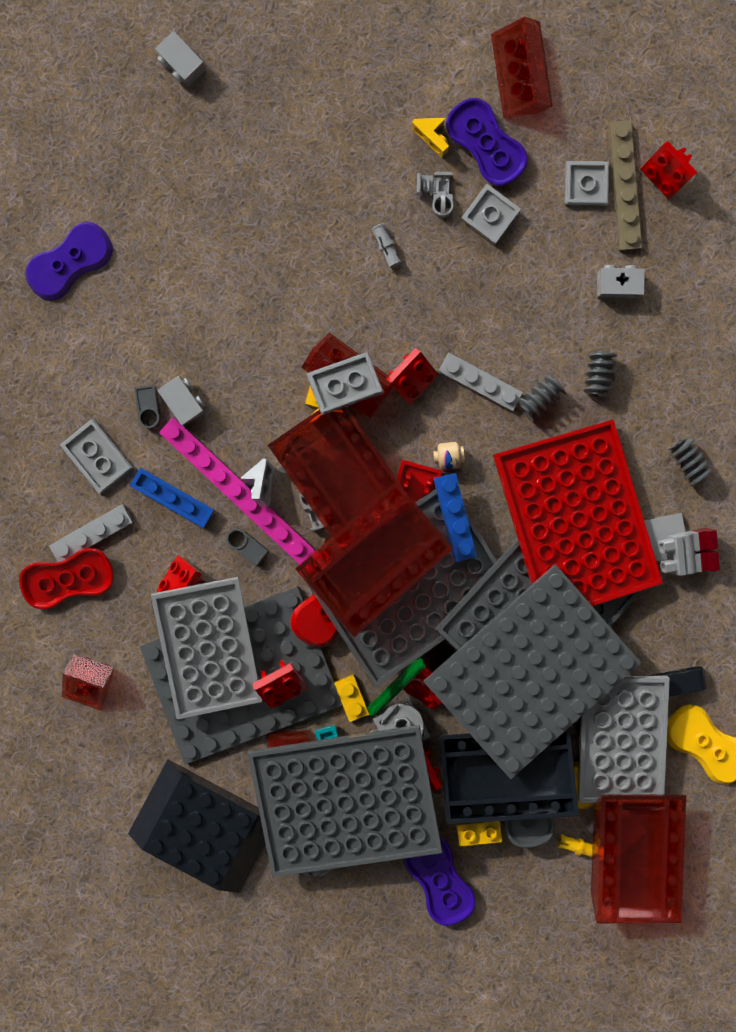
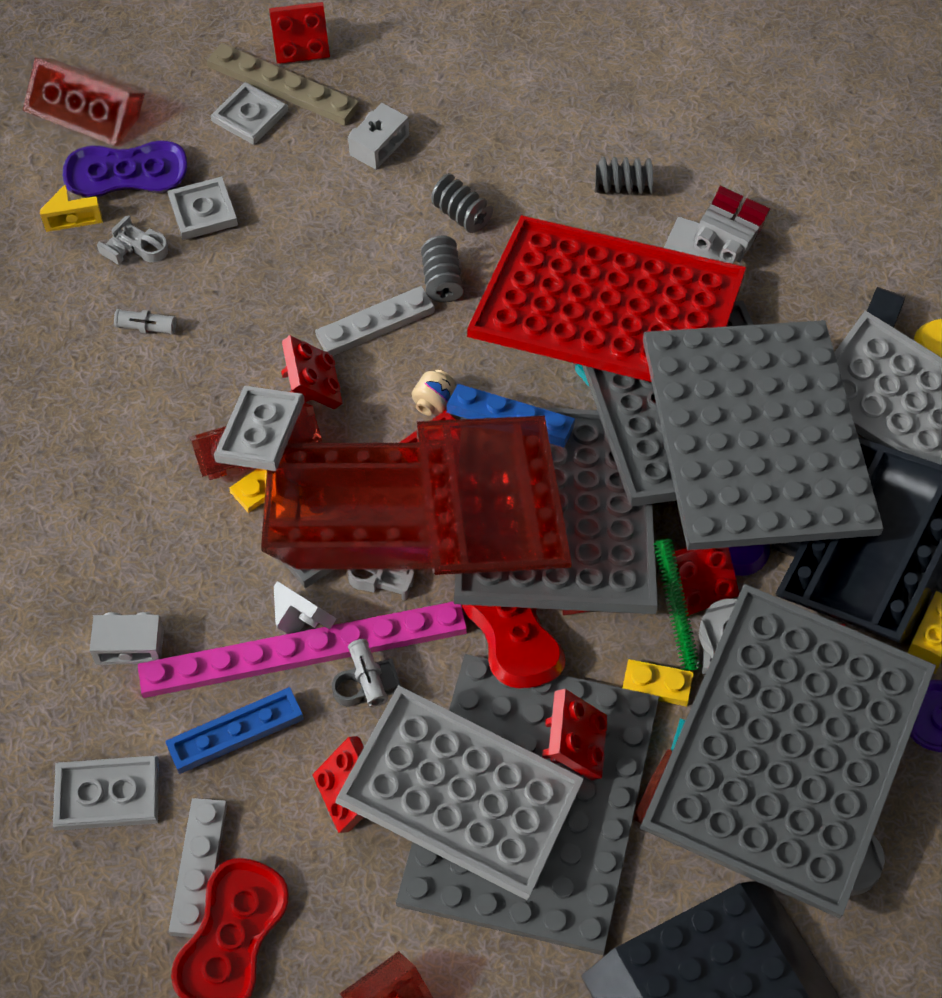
camera: 55 degrees left, 30 degrees down
dark grey piece [134,385,161,429] -> none
none -> light grey pin [348,639,389,707]

